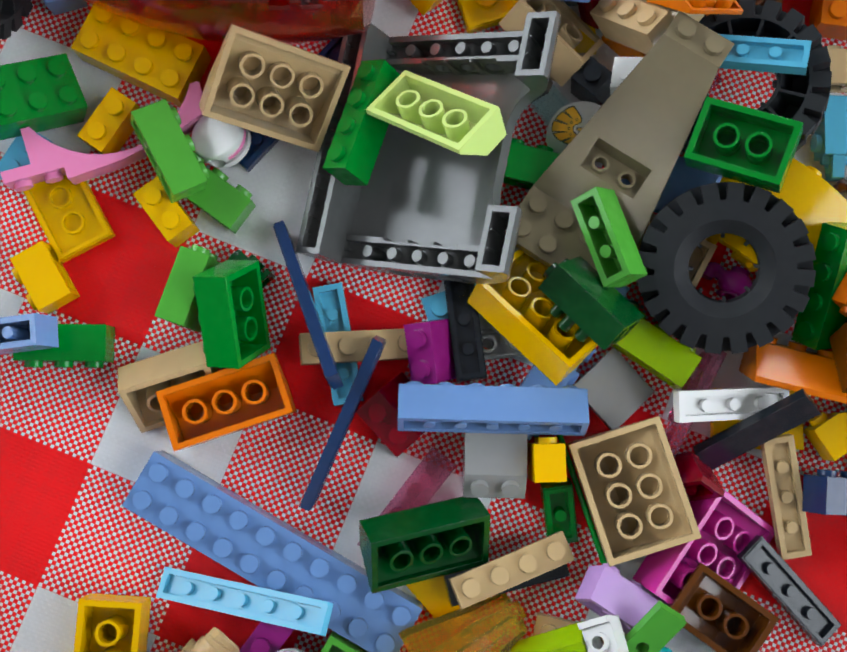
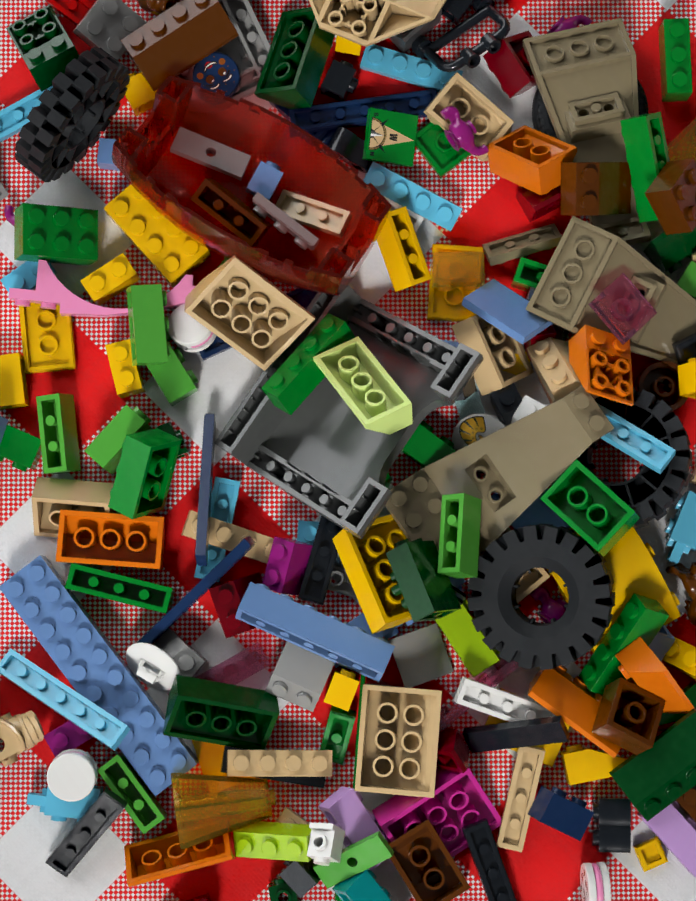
camera: 25 degrees right, 0 degrees up
none -> bright green brick [36,393,81,474]
none -> green brick [65,563,176,614]
none -> white shield [126,642,181,691]
none -> light grey slope [153,628,207,677]

